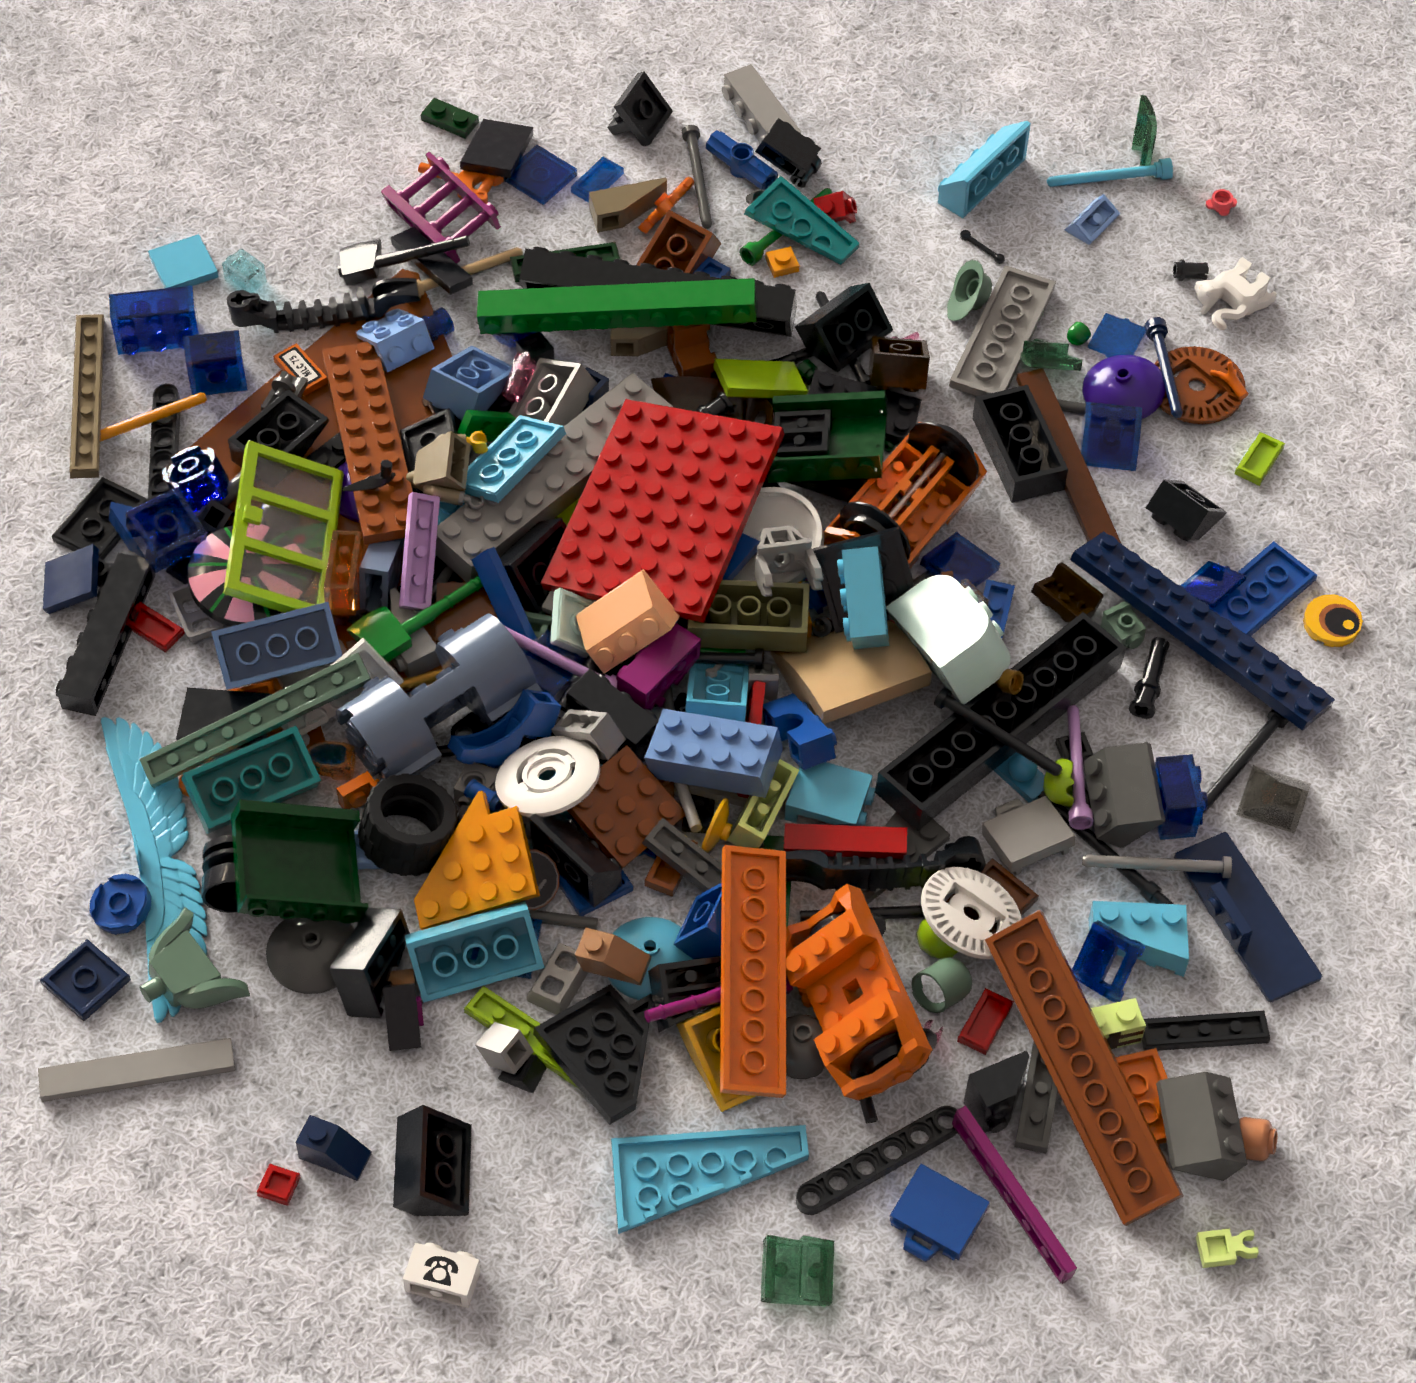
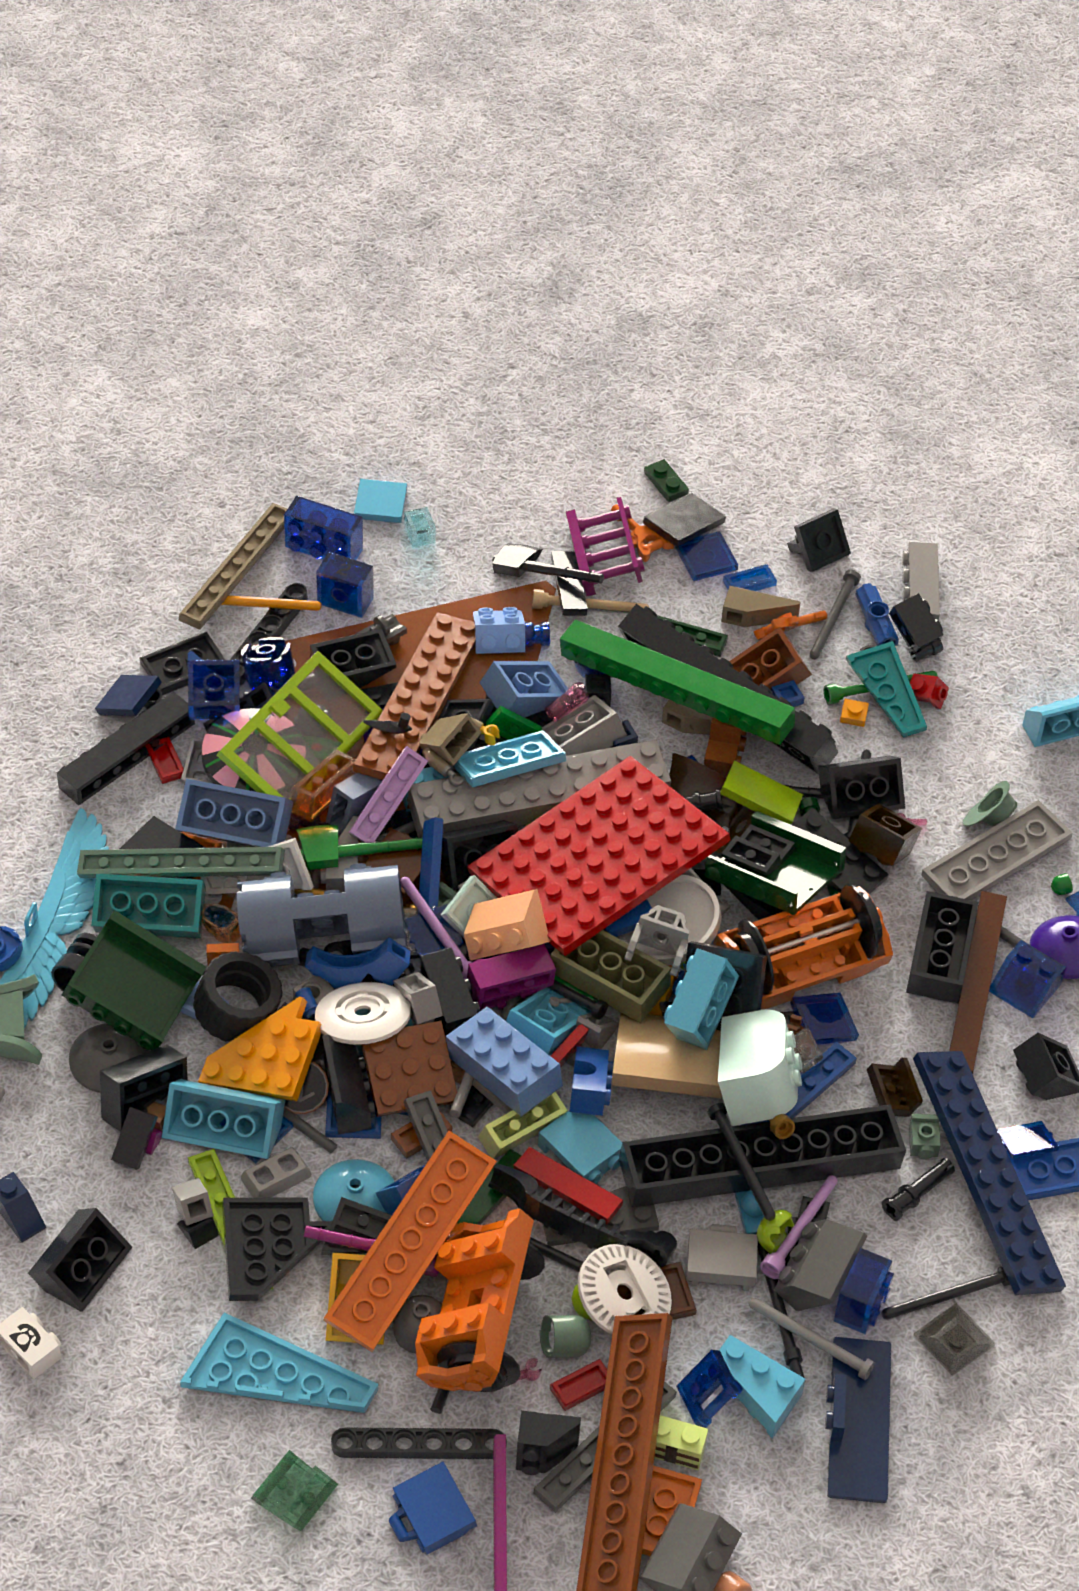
camera: 30 degrees right, 5 degrees down
black piece [227,278,420,333] -> none
tile [273,343,328,396] -> none
medium nougat slope [575,928,651,986] -> none
yellow dish [701,798,733,853] -> none
black hinge [960,230,1005,264] -> none
clear green slope [1020,338,1082,371] -> none
black tile [1142,1011,1270,1051] -> none

